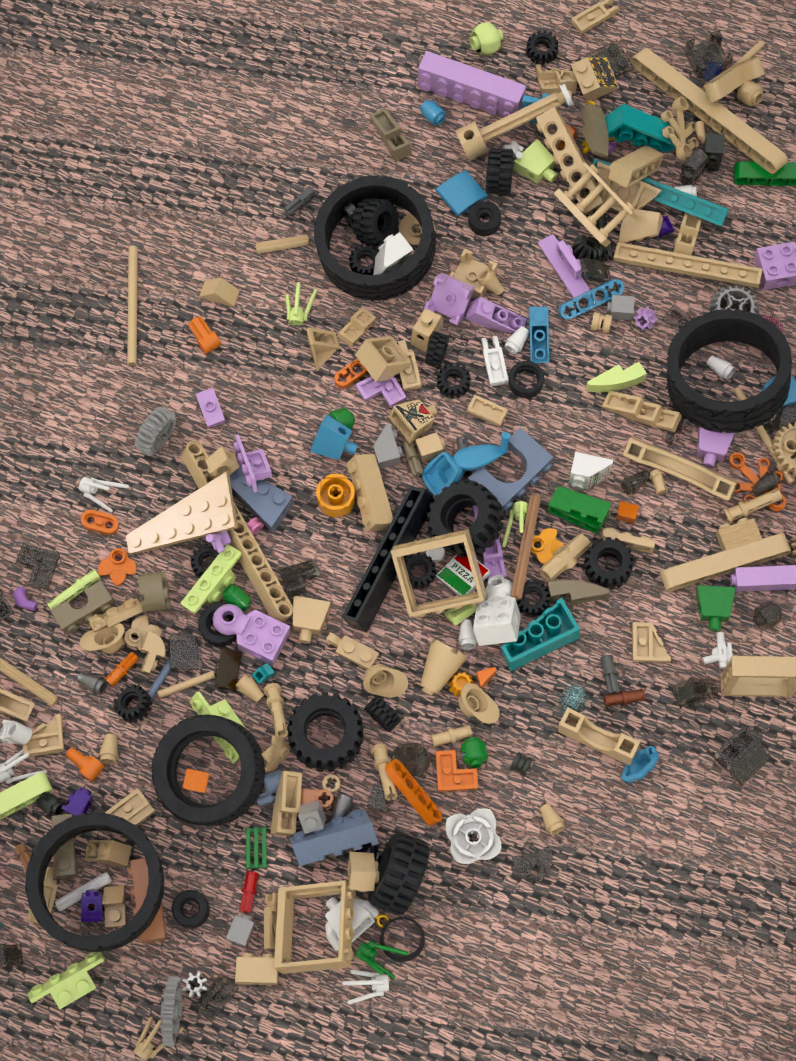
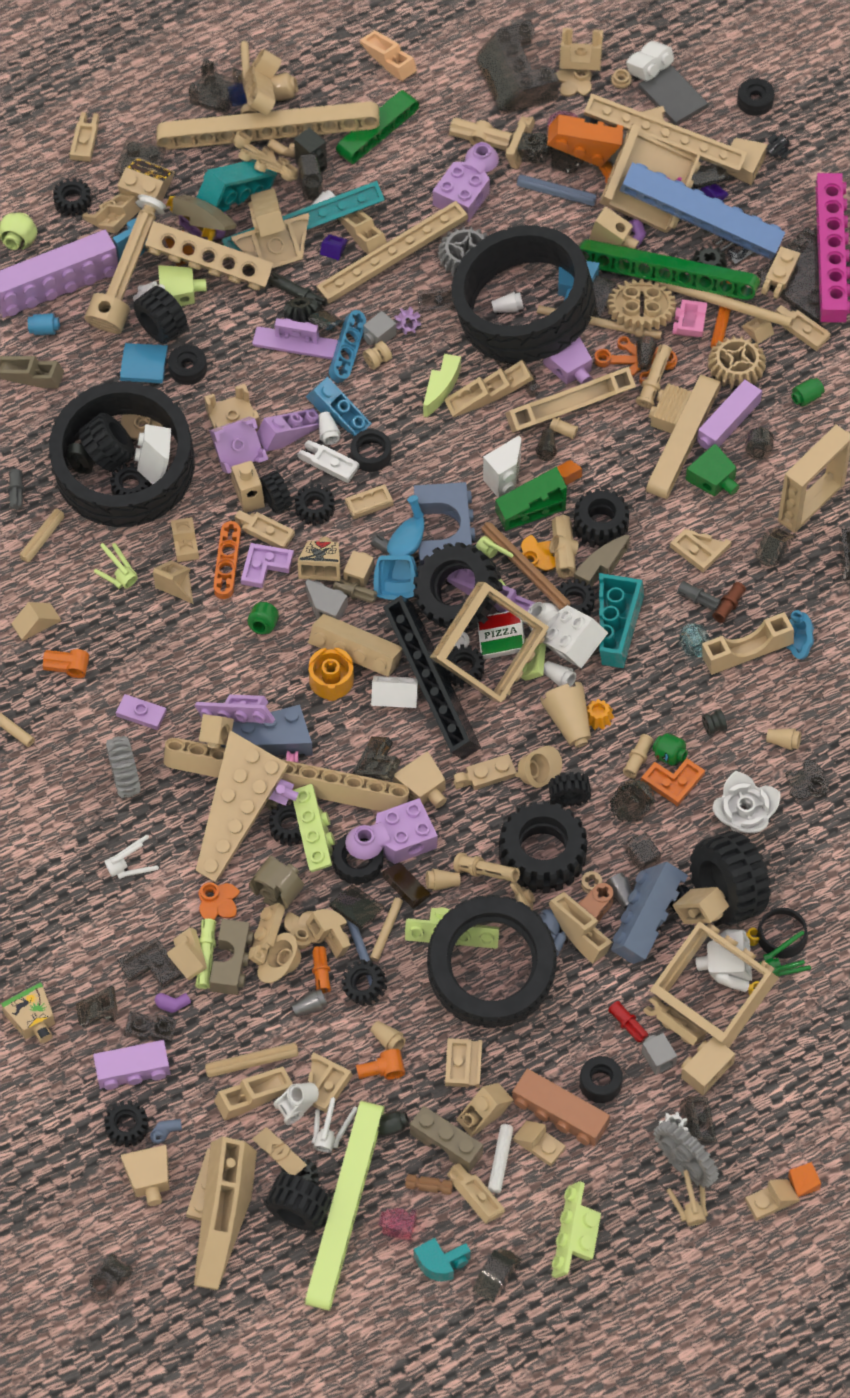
camera: 50 degrees left, 10 degrees down
black tyre [25,813,164,952] -> none
dark purple brick [61,788,94,816] -> none
orange plate [81,510,119,535] -> none
dark purple brick [81,889,103,922] -> none
orange slope [182,768,210,793] -> none
green brick [222,584,251,611] -> none
green tile [246,827,267,869] -> none
teal piece [252,663,275,684] -> none
light grey brick [298,800,326,834] -> none
dark azure torso [310,415,358,460] -> none
white plant [342,970,389,1004] -> none
tan slope [355,336,412,382] -> none
tan pin [370,744,398,801] -> none
orange beam [385,759,442,826] -> none
tan piece [458,683,500,724] -> none
orange slope [476,667,496,689] -> none
tan cone [478,269,504,296] -> none
tan fence [554,162,637,247] -> none
tan hinge [601,527,655,554] -> none
tan slope [619,209,663,243] -> none
white piece [702,632,733,669] -> none
none -> tan slope [167,927,207,980]
none -> white hinge [371,676,418,708]

